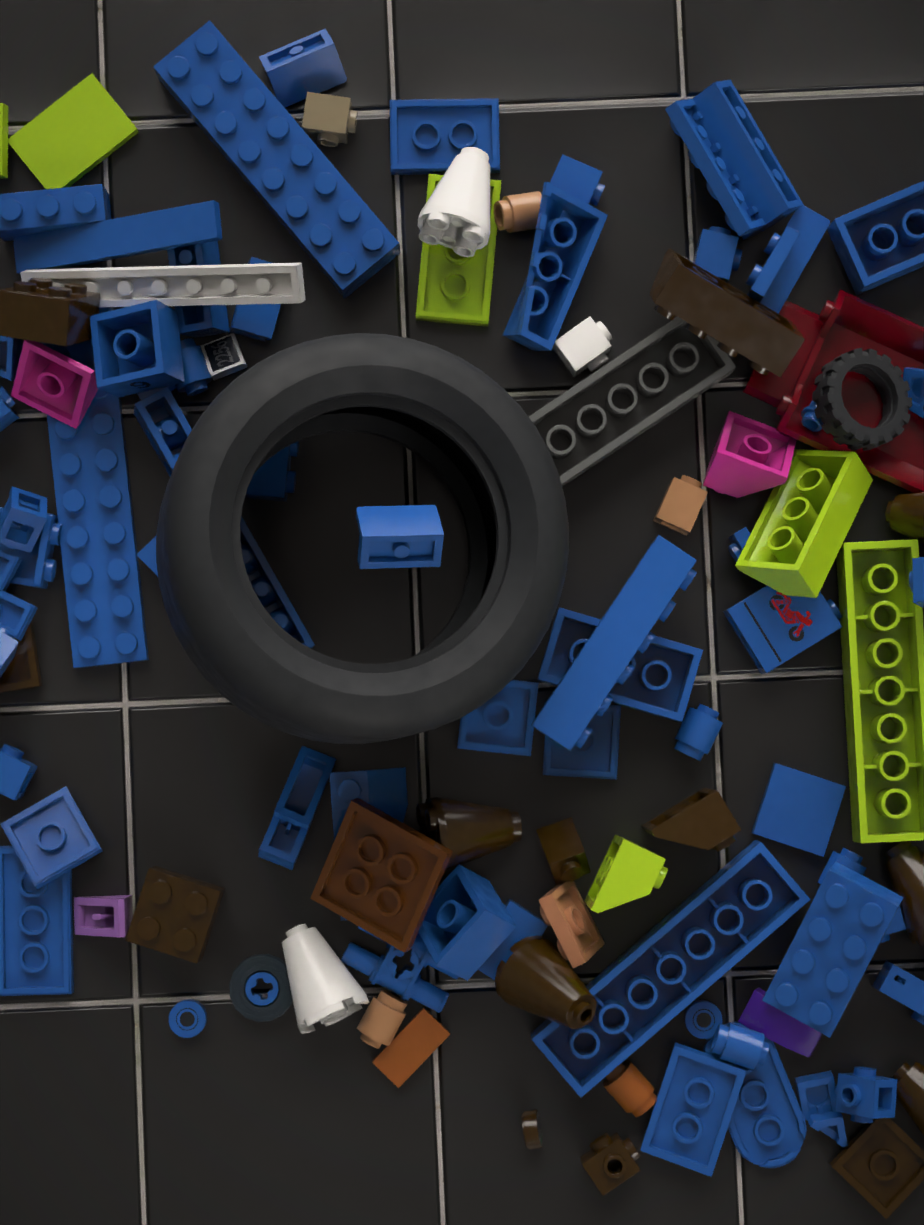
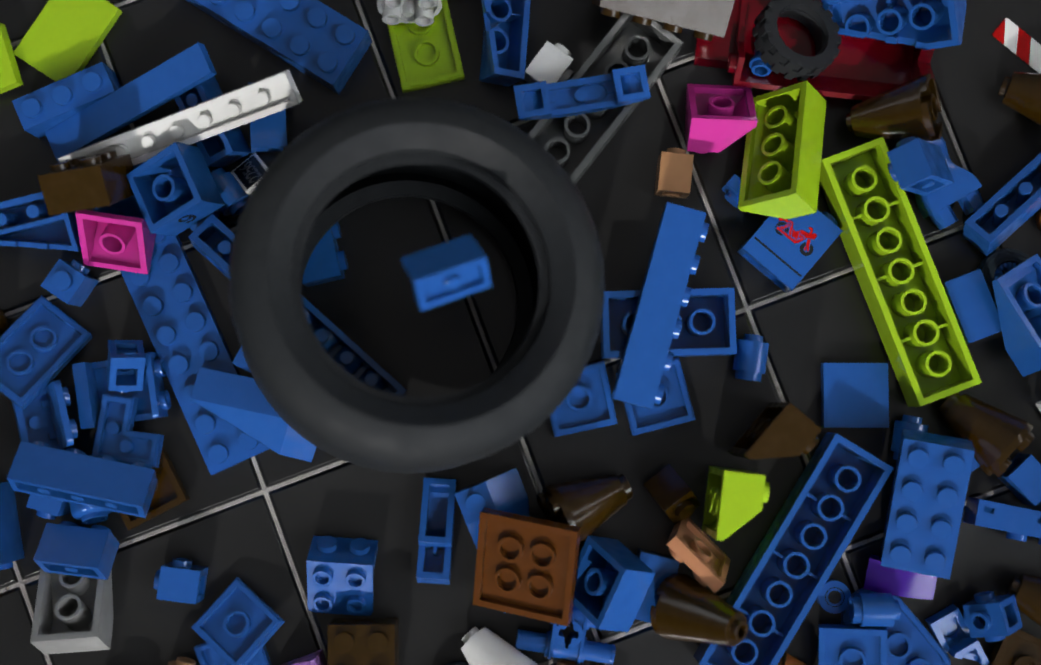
camera: 15 degrees left, 0 degrees up
none -> blue wedge [190,367,316,462]
none -> blue bracket [306,536,378,616]
none -> blue slope [513,64,651,120]

